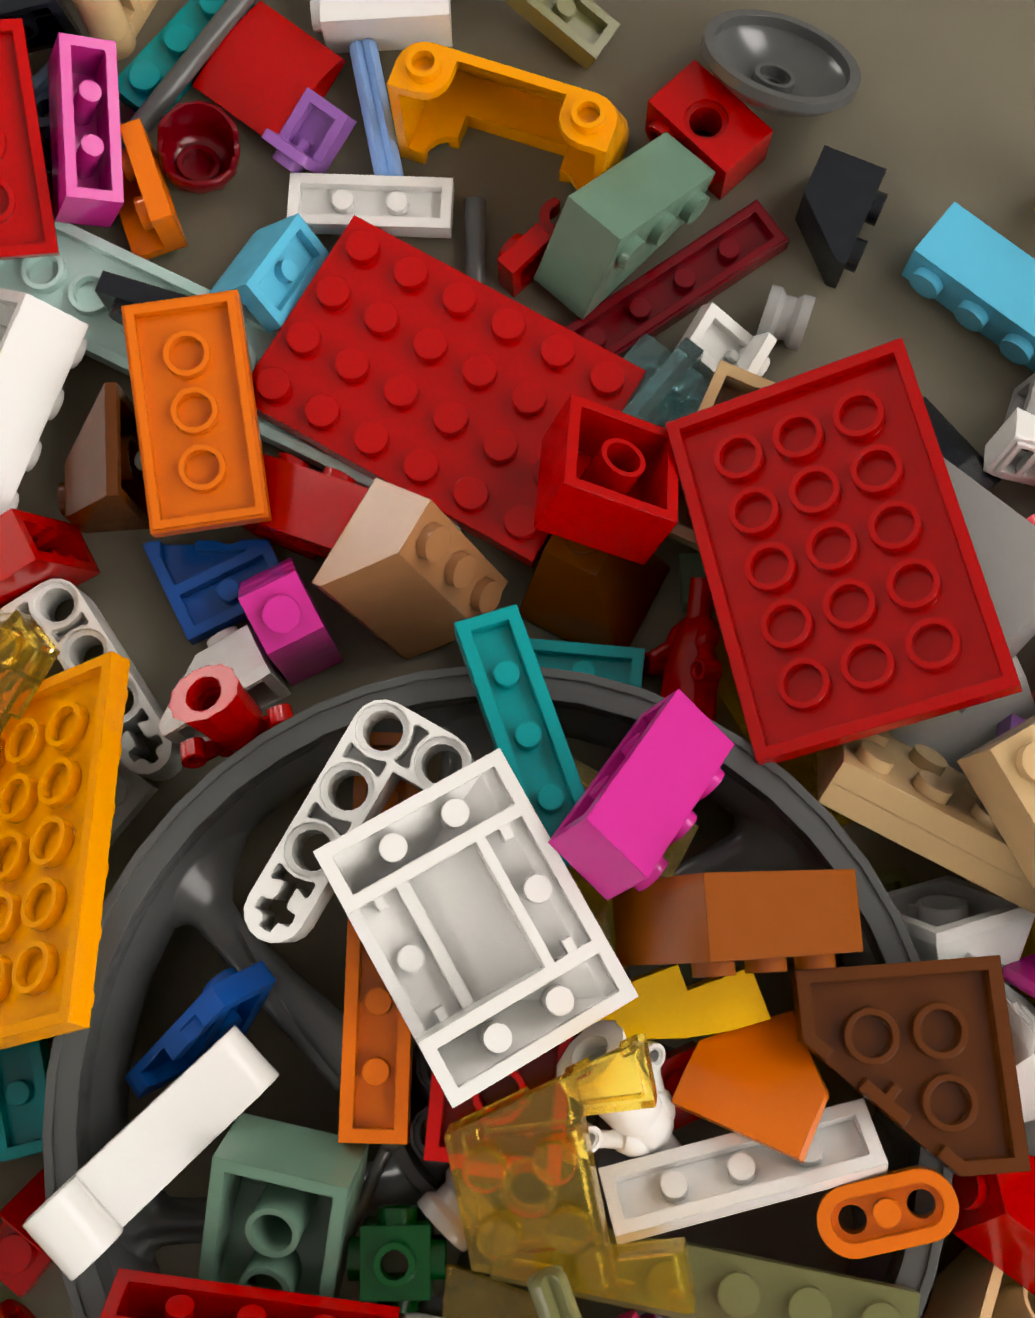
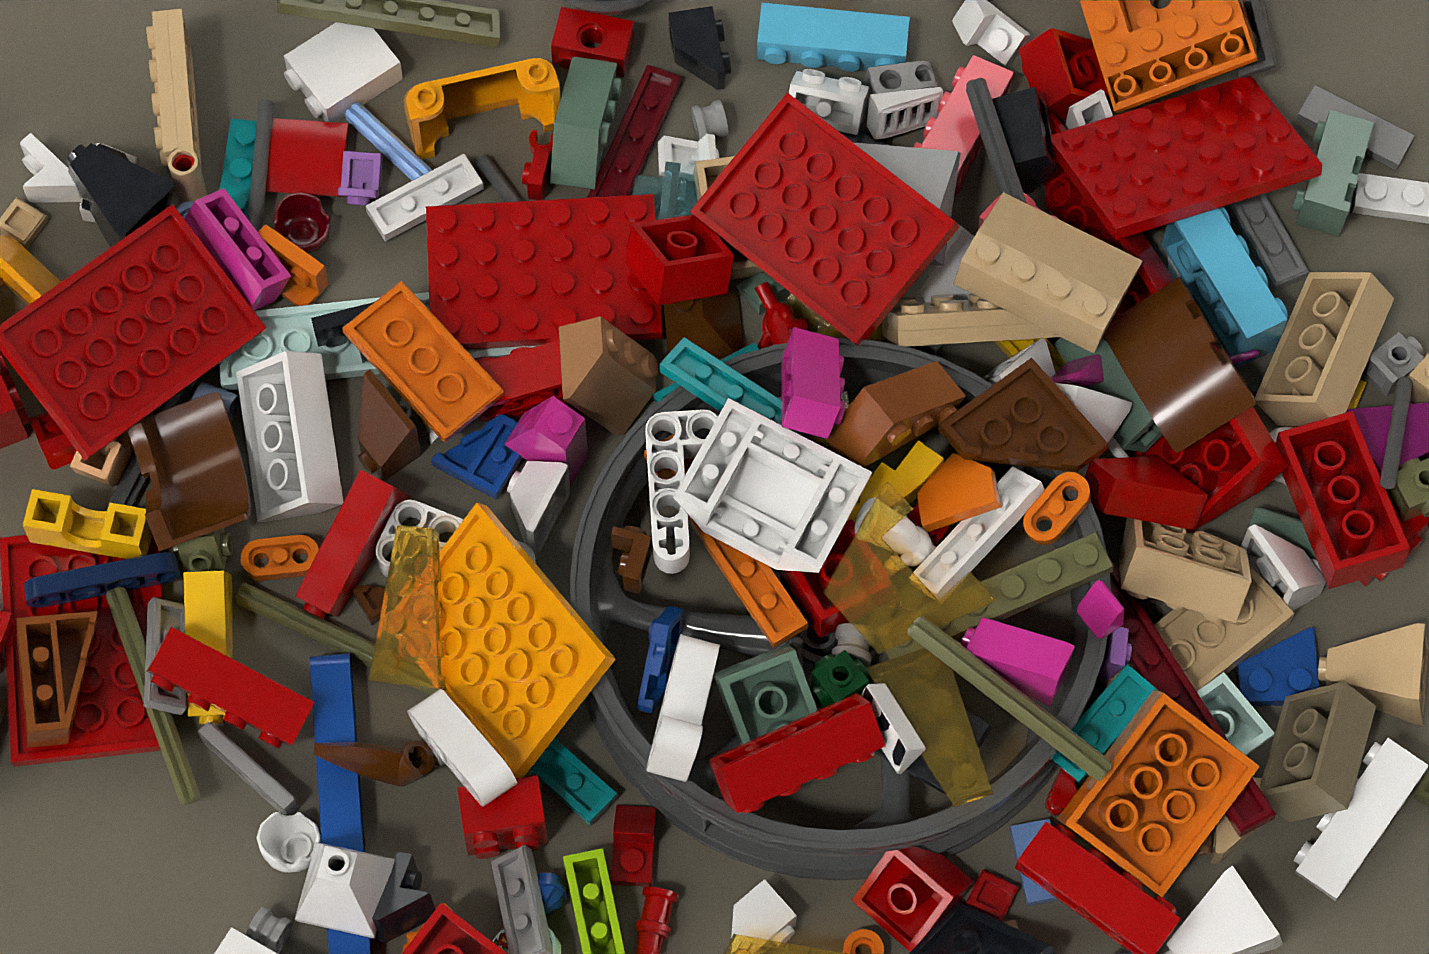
camera: 40 degrees left, 10 degrees down
red piece [168,664,293,769] -> none
medium azure panel [208,213,329,332] -> none
none -> reddish brown bracket [611,526,653,594]
none -> white brick [789,69,870,135]

